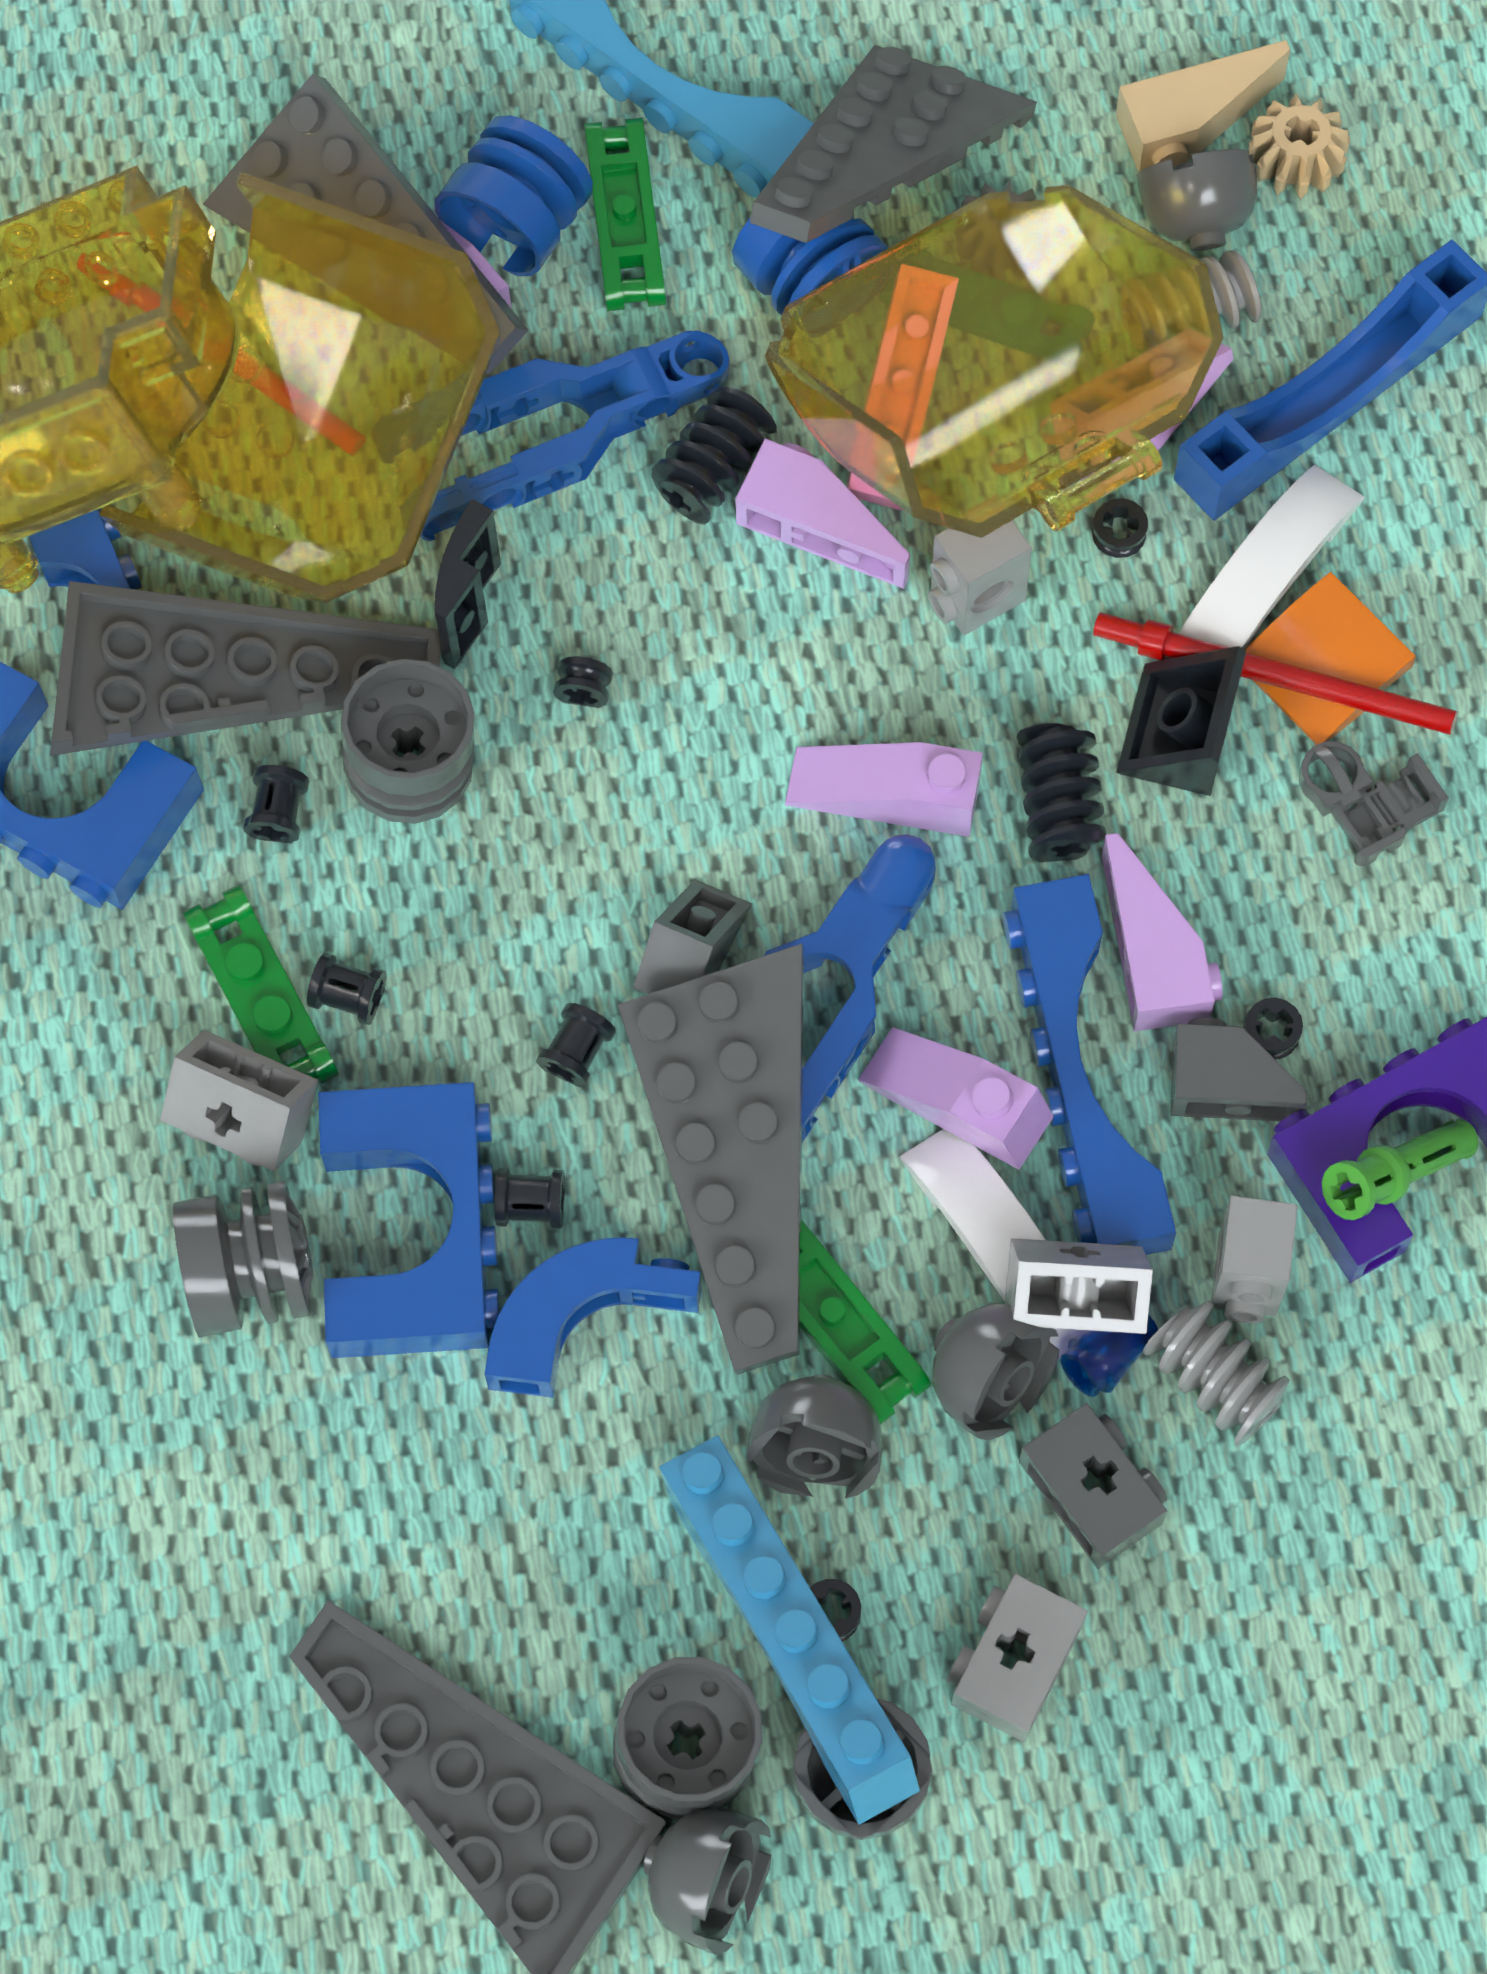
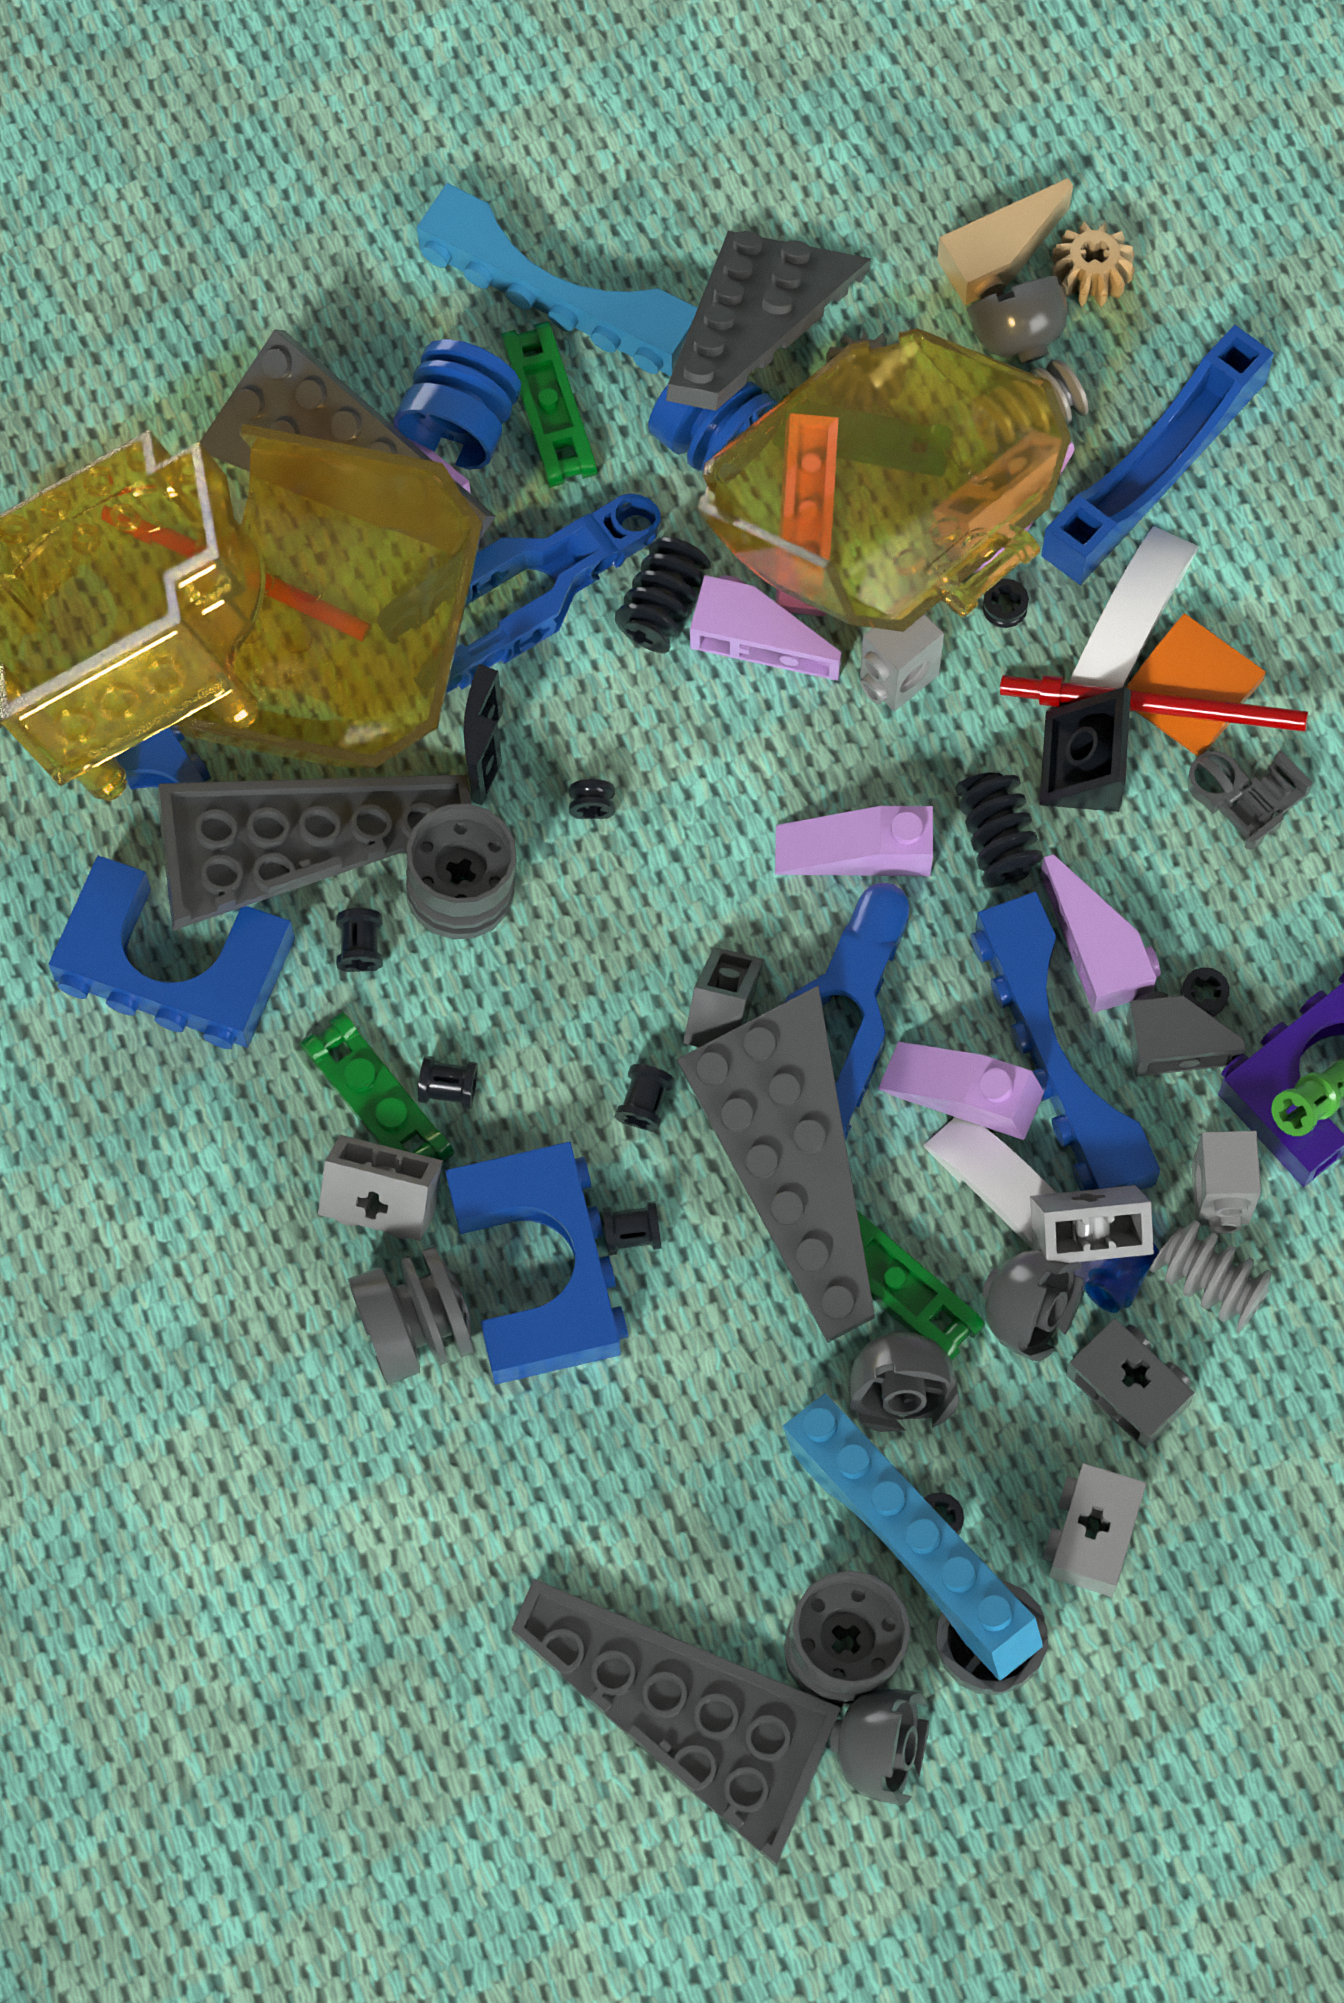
camera: 10 degrees left, 0 degrees up
blue arch [484,1237,702,1398] -> none

